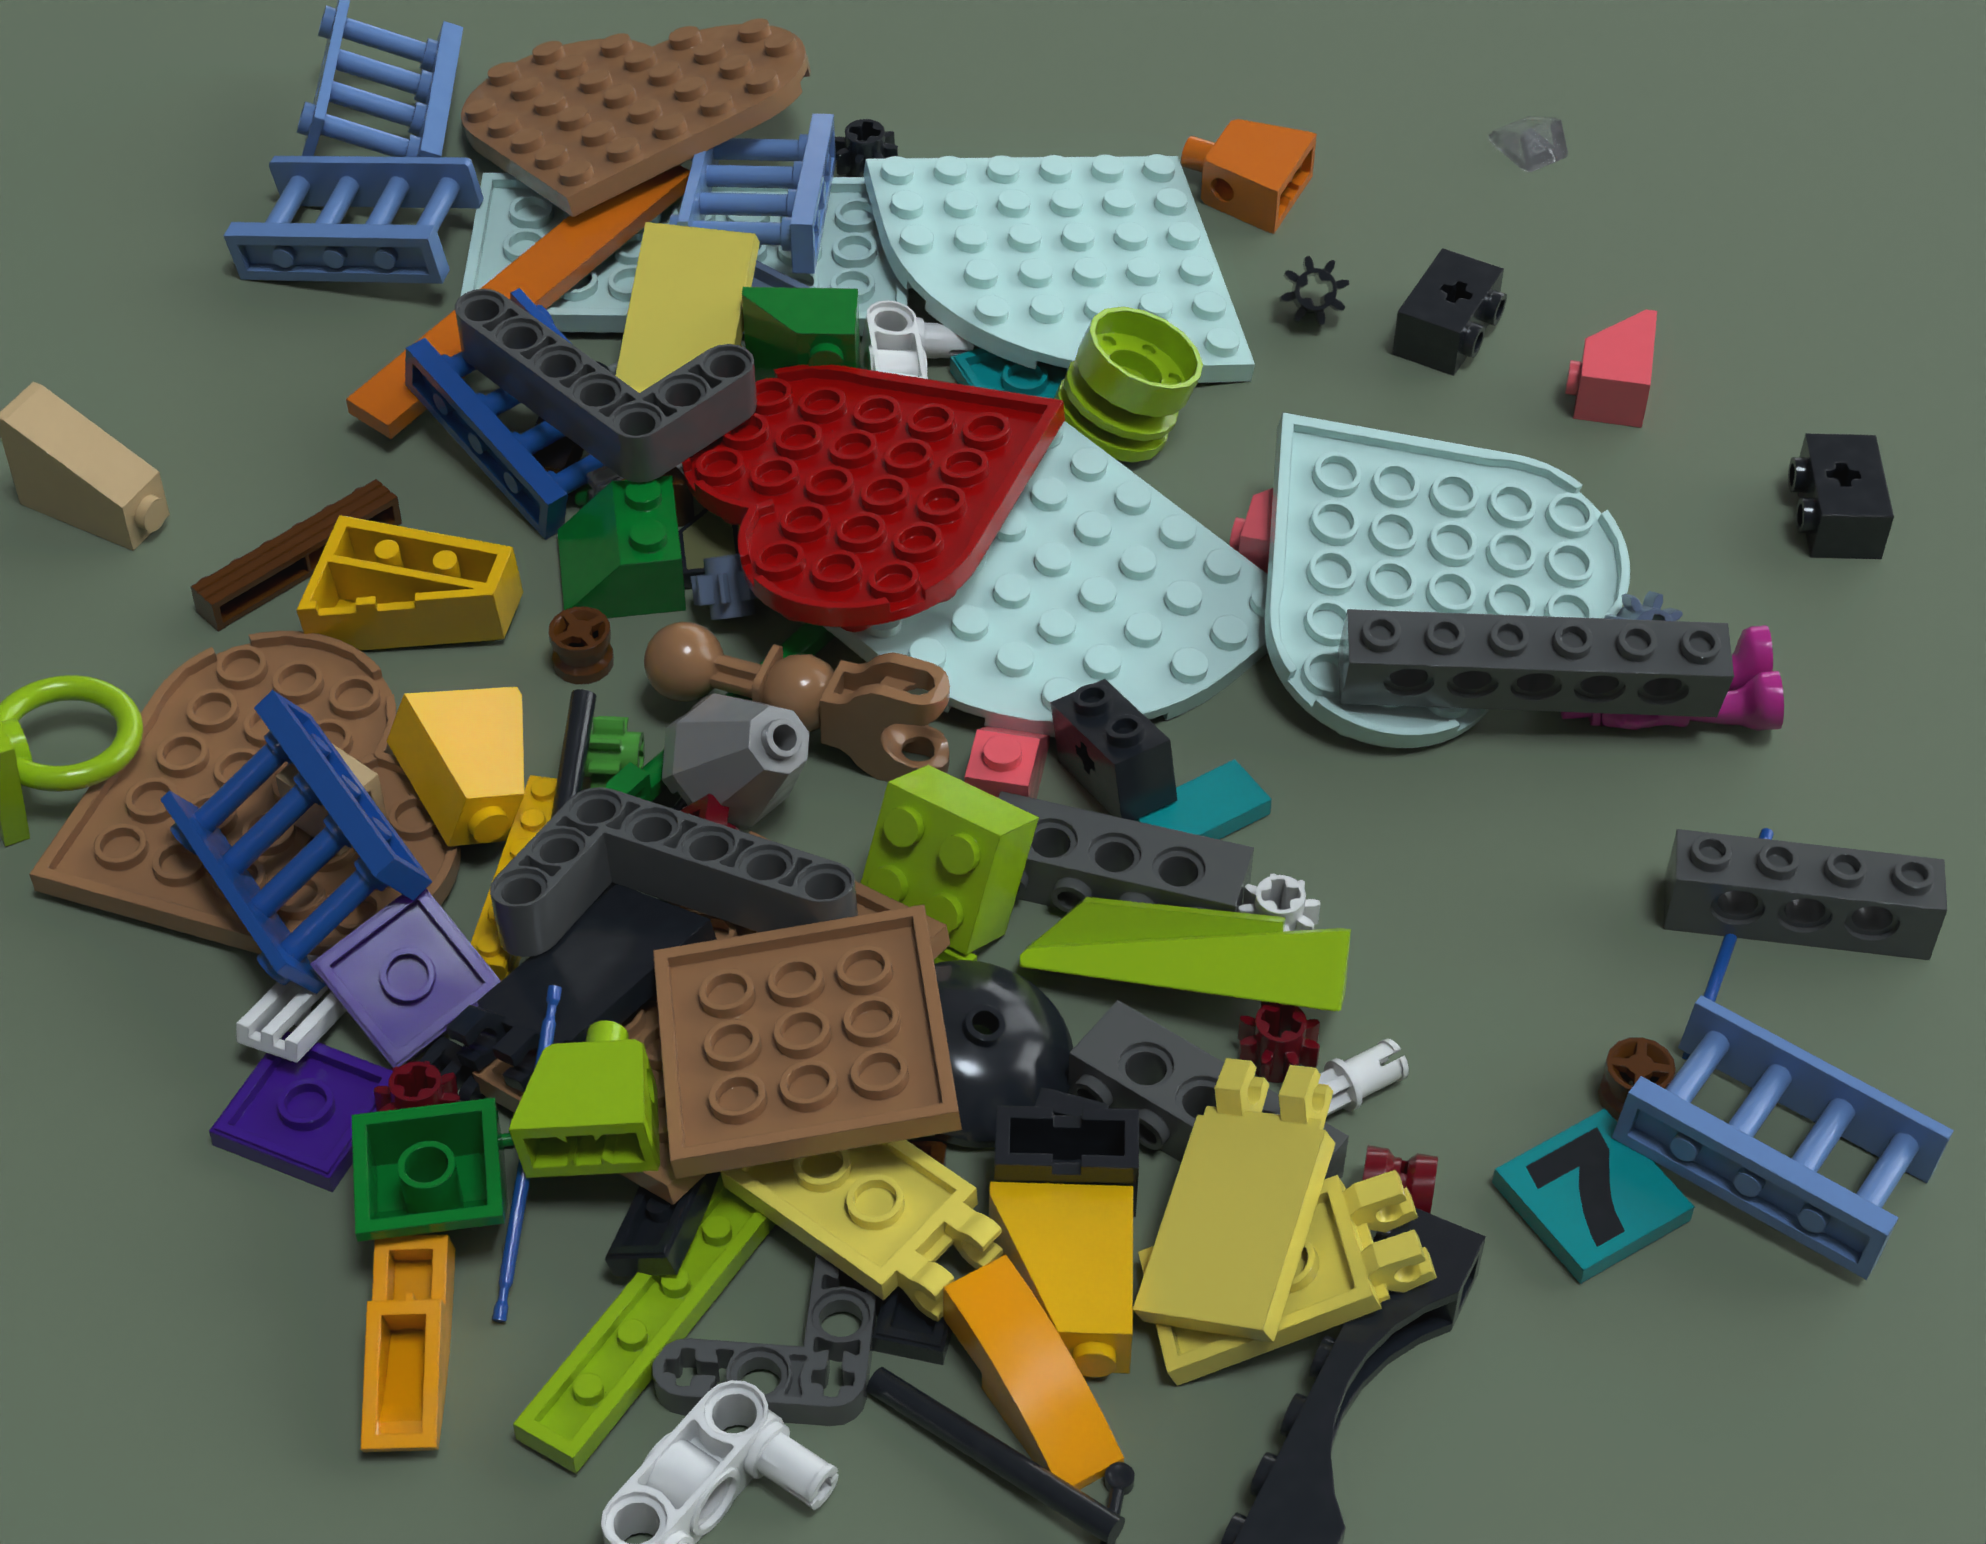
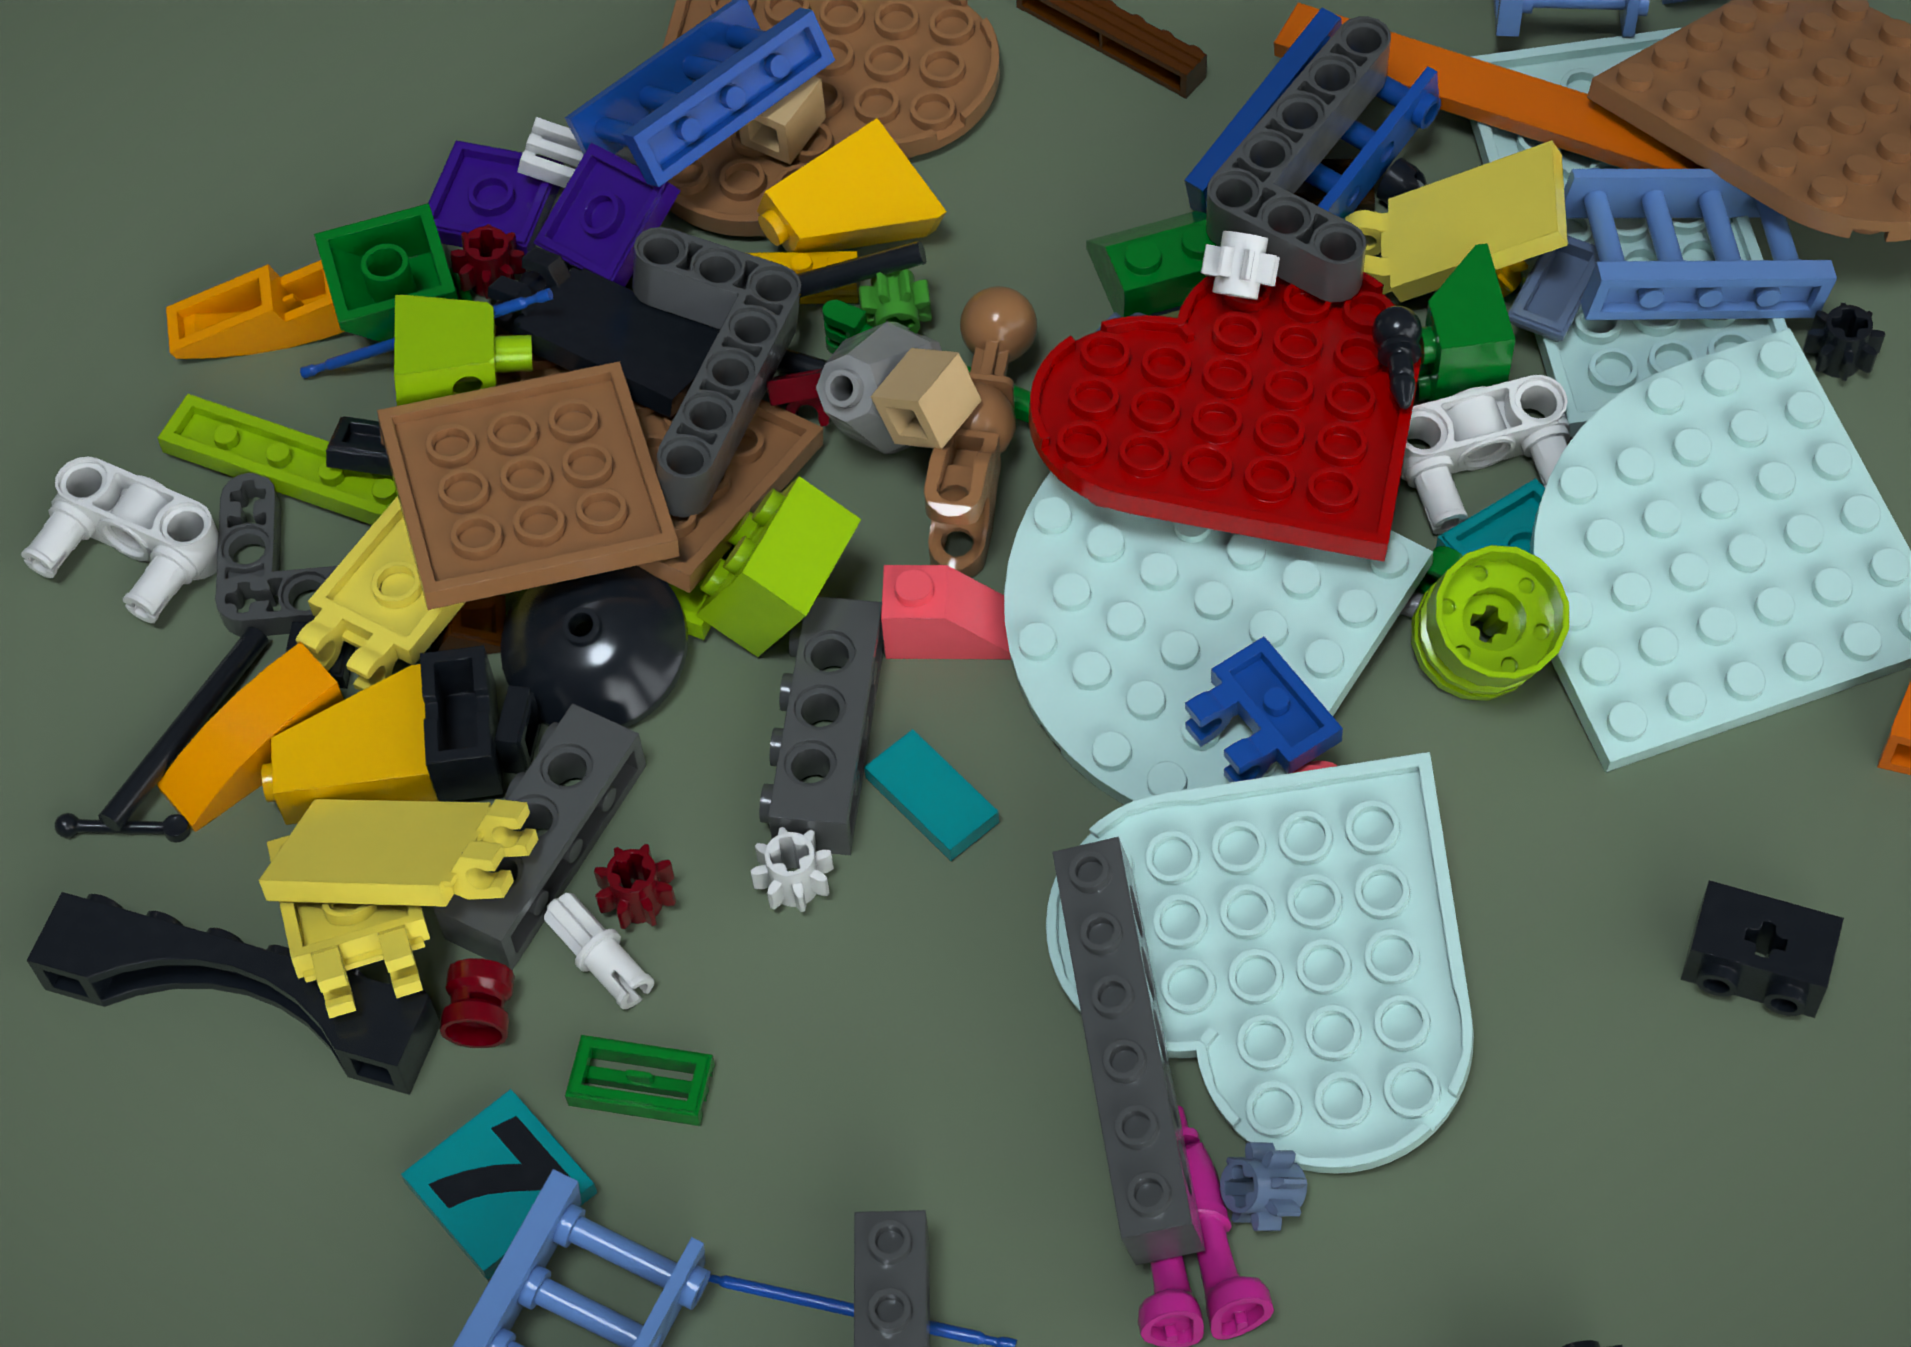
camera: 85 degrees right, 10 degrees up
yellow wedge [296,515,523,651] -> none
reddish brown wheel [549,607,614,684] -> none
lime wedge [1019,897,1351,1011] -> none
black brick [1050,679,1178,820] -> none
black gear [1279,256,1349,326] -> none
coral slope [1565,309,1657,428] -> none
reddish brown wheel [1598,1037,1676,1121] -> none
none -> green tile [565,1035,715,1126]
none -> tan brick [870,348,982,449]
none -> blue plate [1185,636,1343,782]
none -> white gear [1201,231,1280,300]
none -> black bar [1372,306,1422,409]

